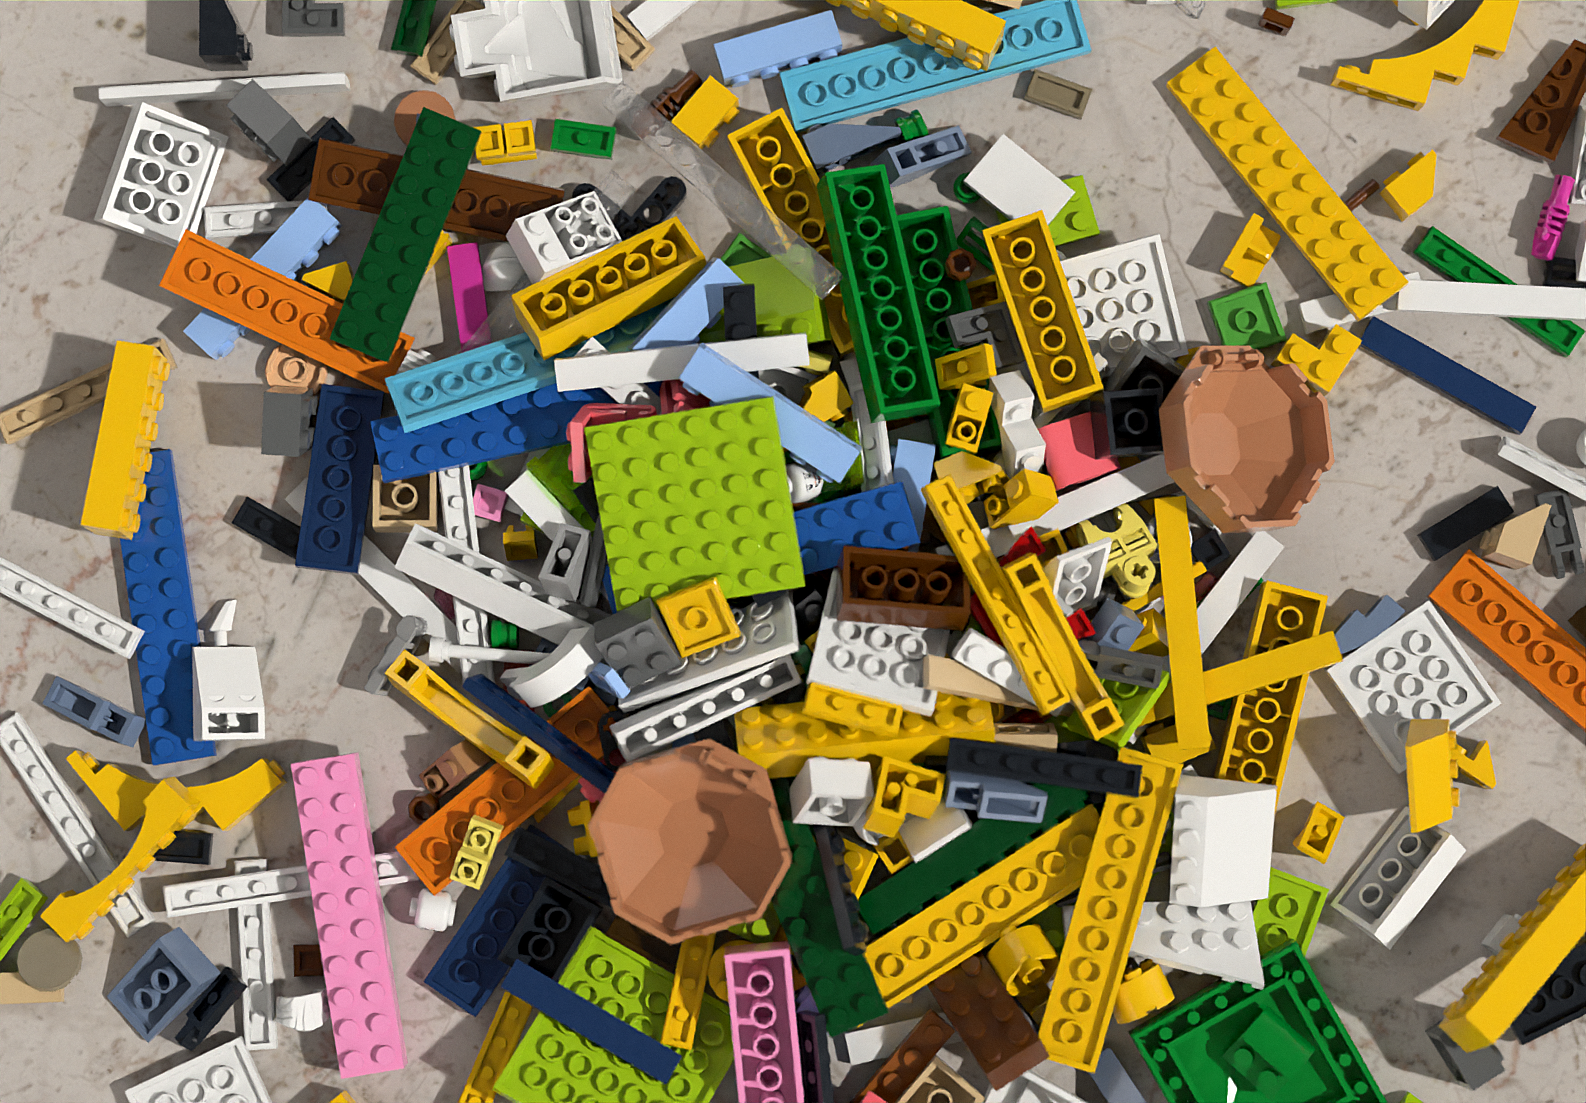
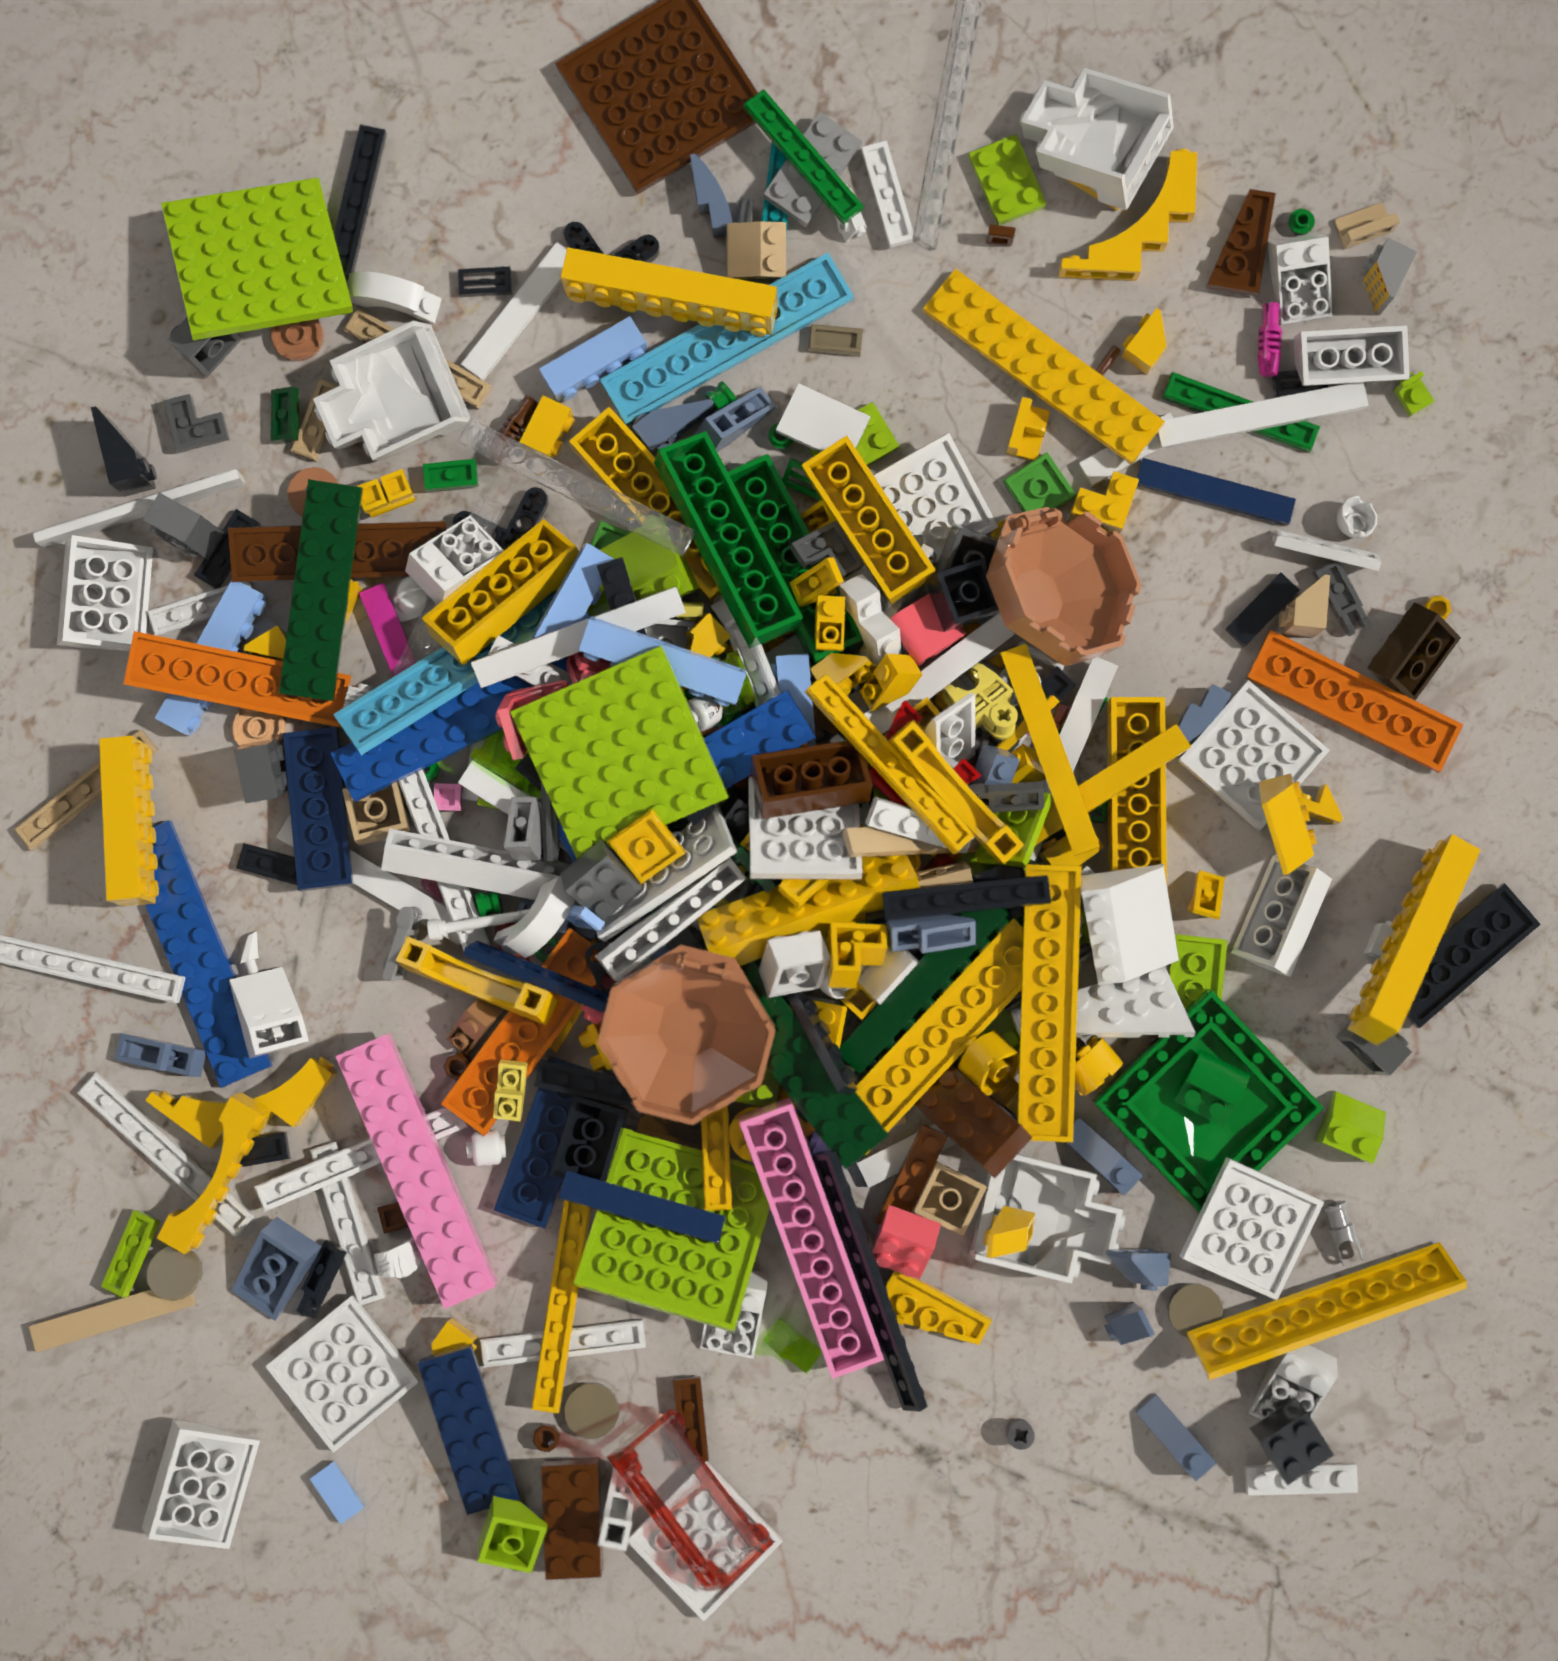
camera: 15 degrees left, 0 degrees up
yellow tile [503,525,538,561] -> none
yellow tile [802,682,903,738] -> none
reddish brown tile [944,248,977,282] -> none

